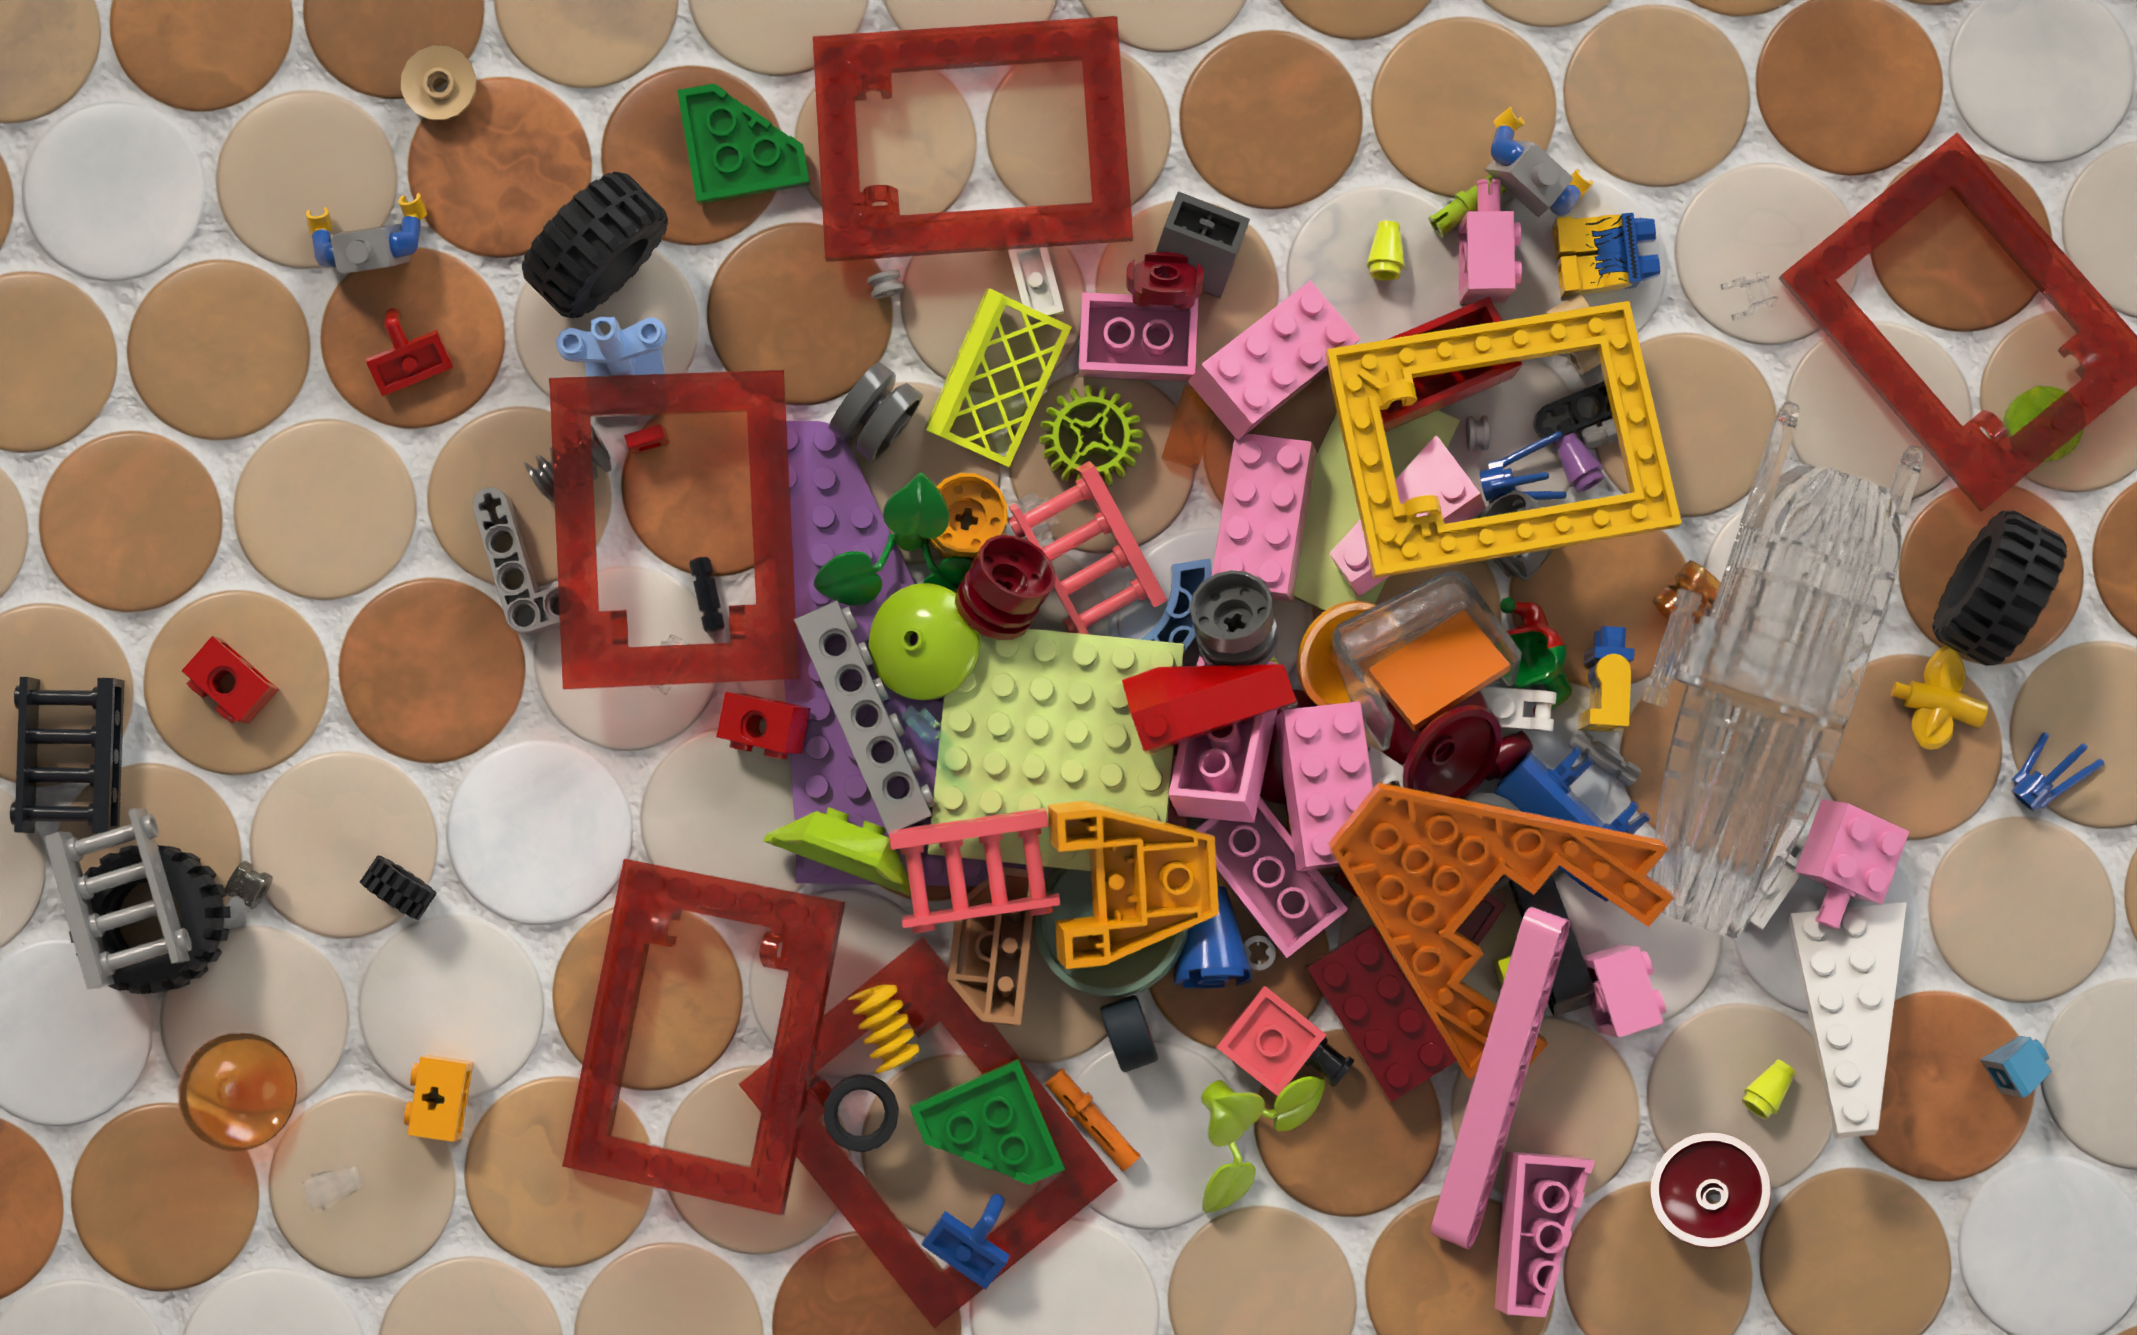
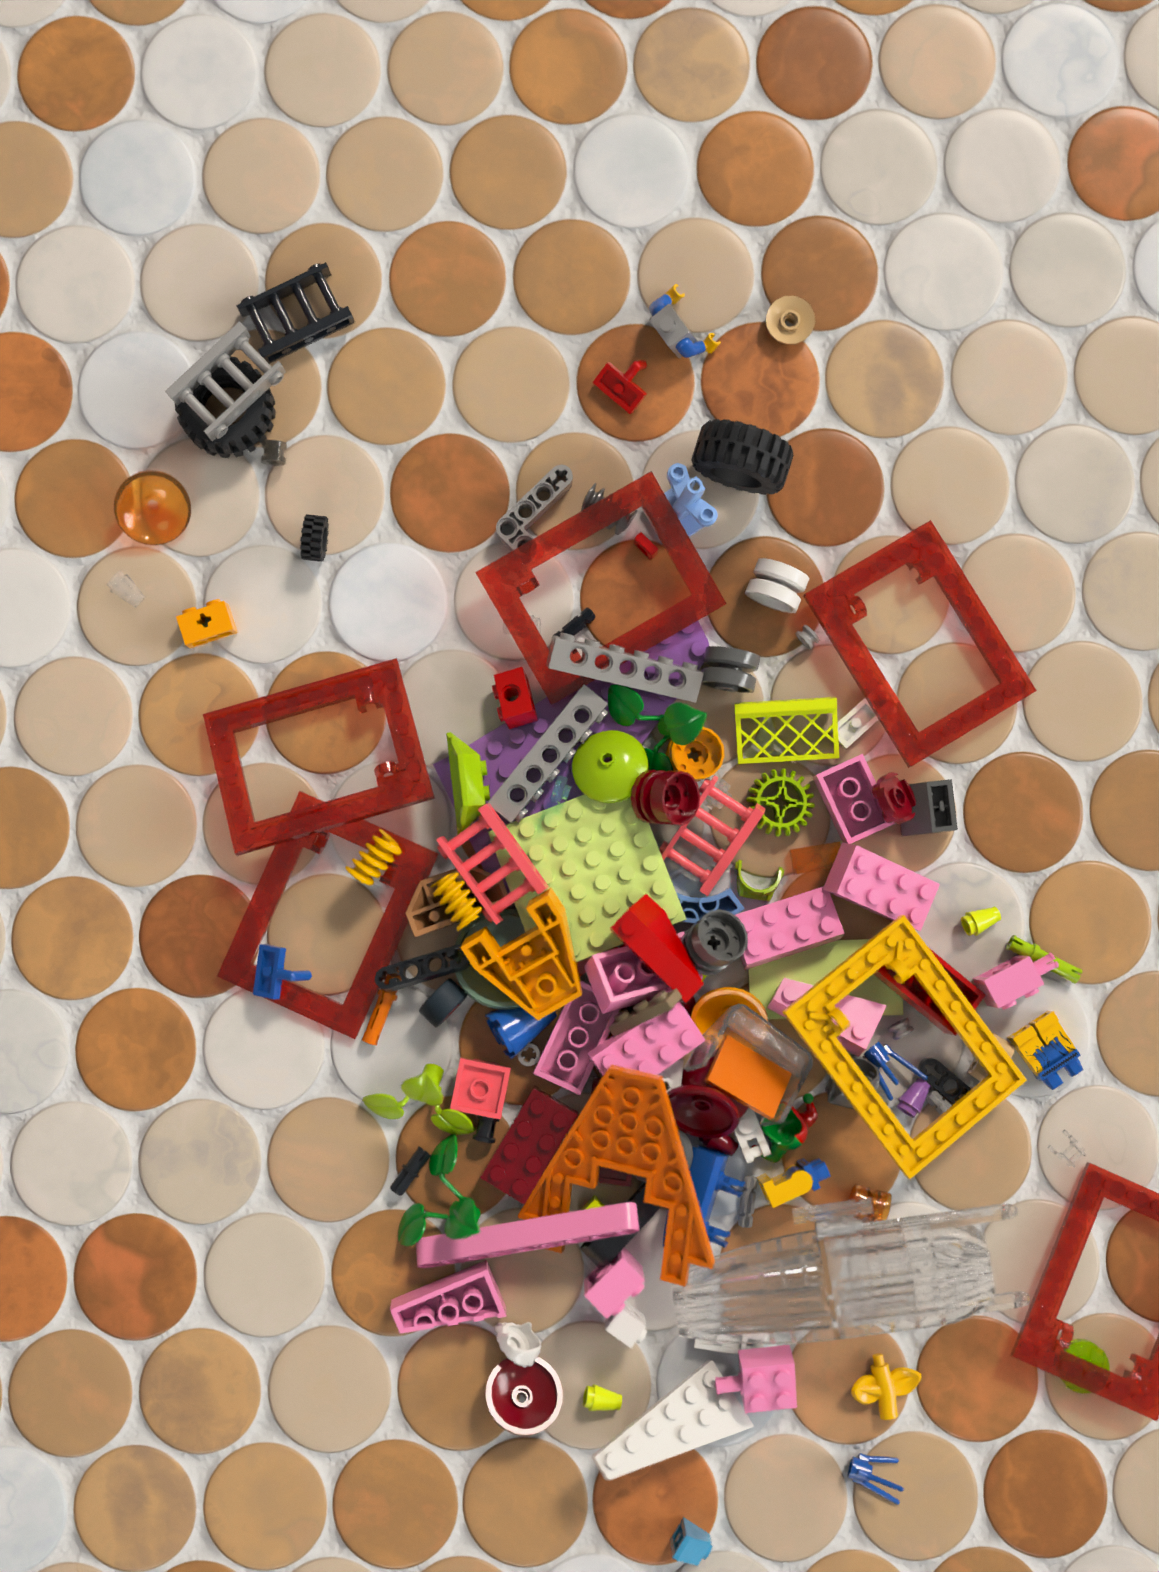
camera: 60 degrees right, 0 degrees up
red brick [181,636,279,724] -> none
green plate [677,83,811,205] -> none
black tyre [823,1074,899,1152] -> none
green plate [909,1059,1065,1185] -> none
light grey torso [1485,106,1594,217] -> none
black tyre [1932,510,2067,666] -> none
none -> black beam [375,945,471,992]
none -> black axle [390,1146,432,1196]
none -> green plant [398,1134,480,1247]
none -> yellow piece [429,872,482,931]
none -> white hair [494,1322,541,1367]
none -> light grey brick [546,633,704,703]
none -> white brick [605,1301,647,1348]
none -> dark tan plate [609,988,682,1037]
none -> lime helmet [734,860,784,902]
none -> white wheel [745,558,809,613]

